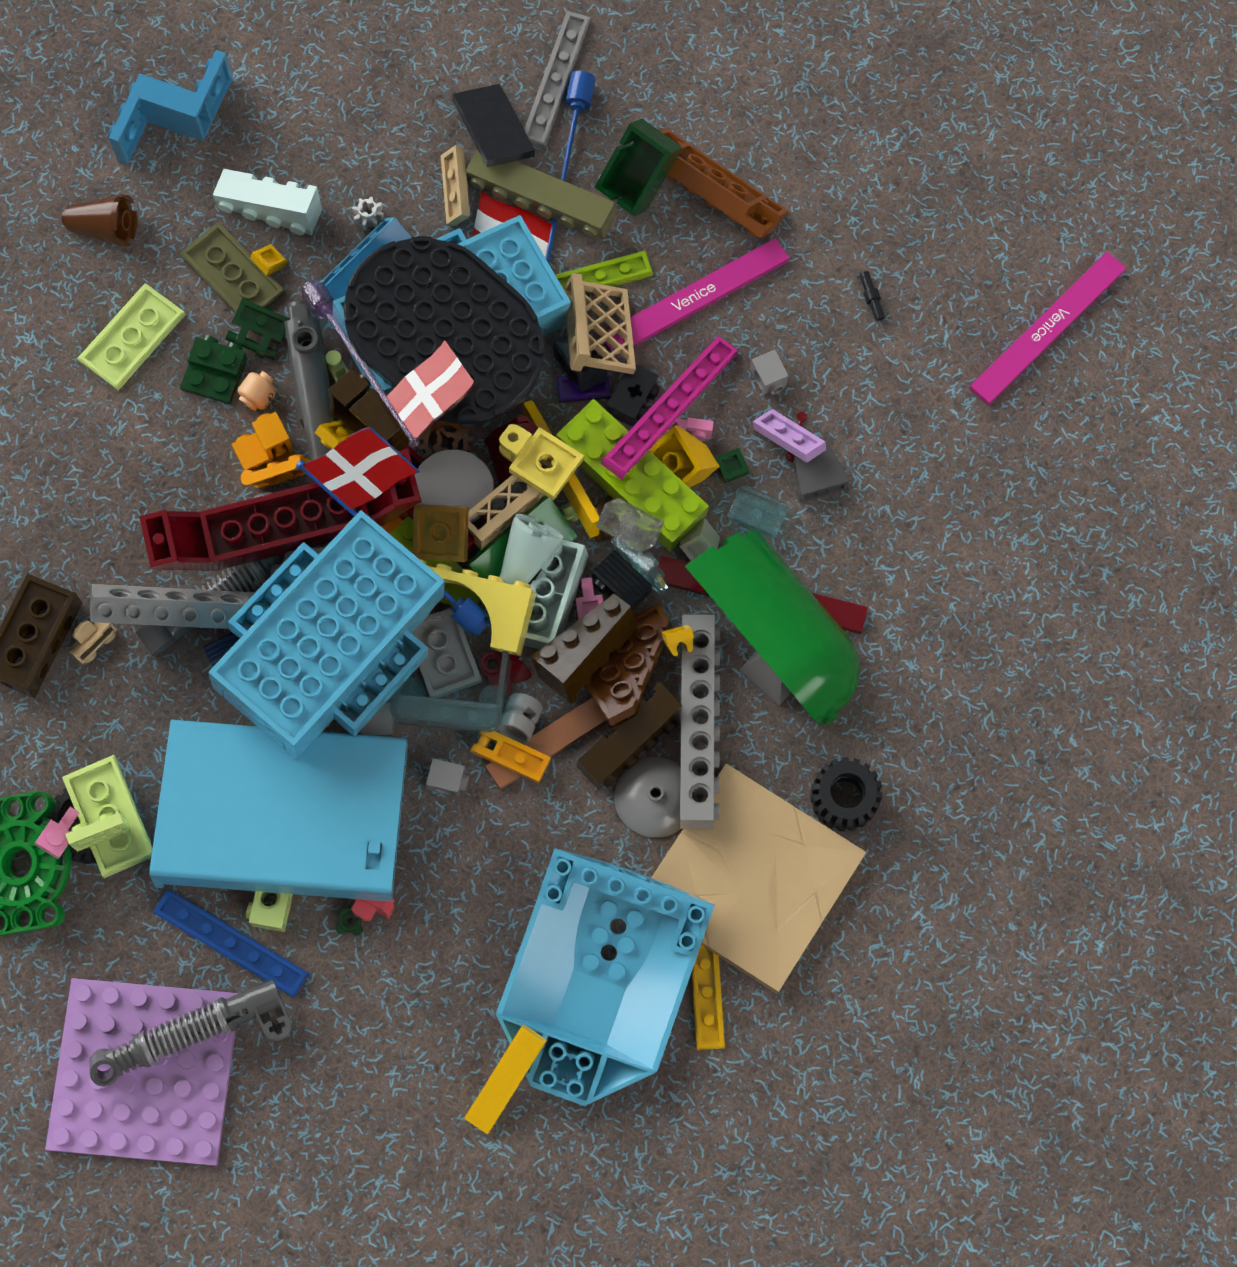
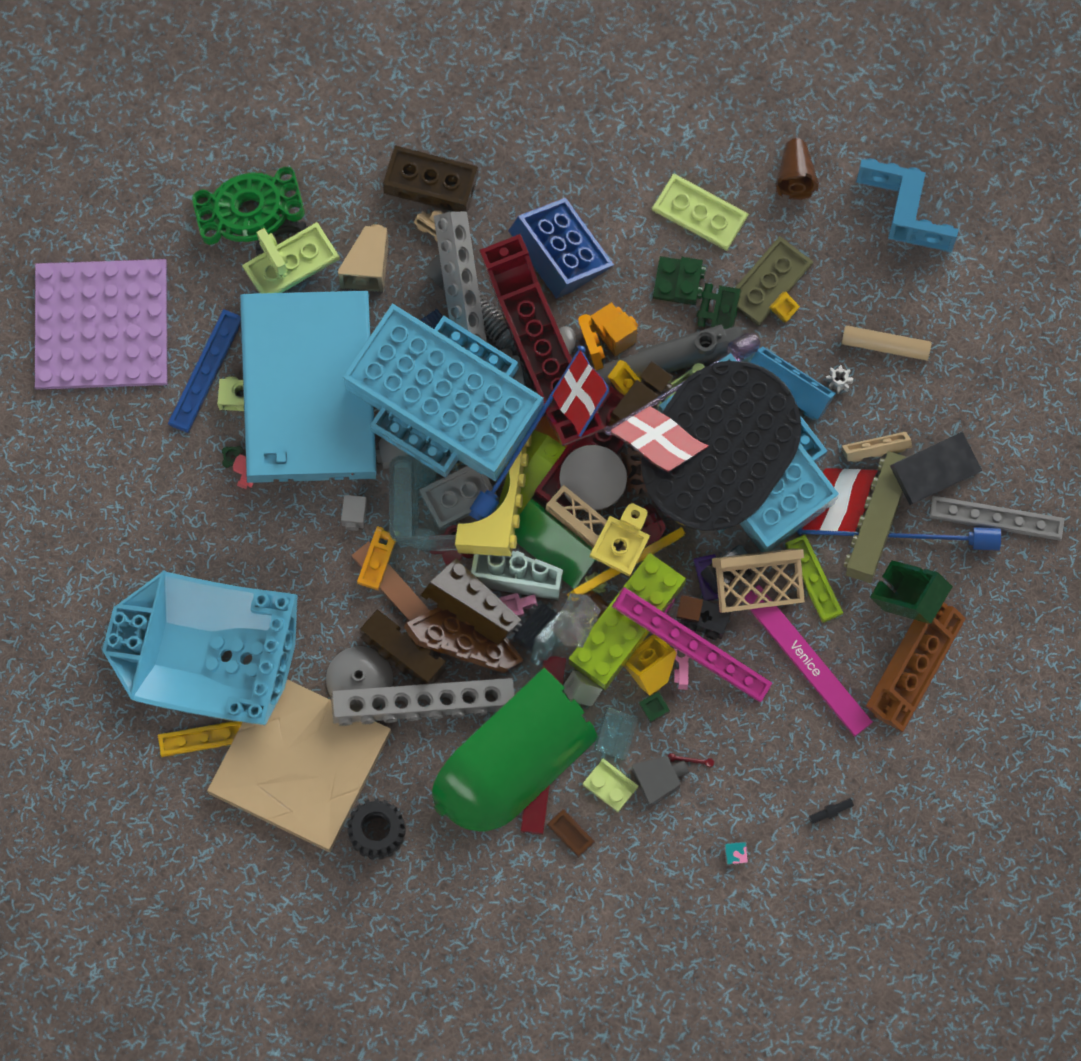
camera: 85 degrees right, 0 degrees up
bright pink plate [34,807,80,859] -> none
dark grey piece [89,979,291,1087] -> none
light aqua wedge [213,169,322,236] -> none
light nougat head [238,371,277,411] -> none
pearl gold plate [413,504,469,562] -> none
yellow tile [464,1024,547,1135] -> none
light grey wheel [497,693,543,744] -> none
light aqua cone [500,513,563,585] -> none
yellow tile [662,625,694,656] -> none
light grey brick [750,350,788,395] -> none
lavender plate [753,409,826,463] -> none
dark pink tile [969,251,1126,406] -> none
none -> tan slope [338,224,389,292]
none -> blue slope [508,198,614,299]
none -> reddish brown tile [547,809,595,858]
none -> yellowish green plate [583,759,639,812]
none -> reddish brown tile [677,595,703,623]
none -> tile [723,841,749,867]
none -> tan brick [841,325,932,361]

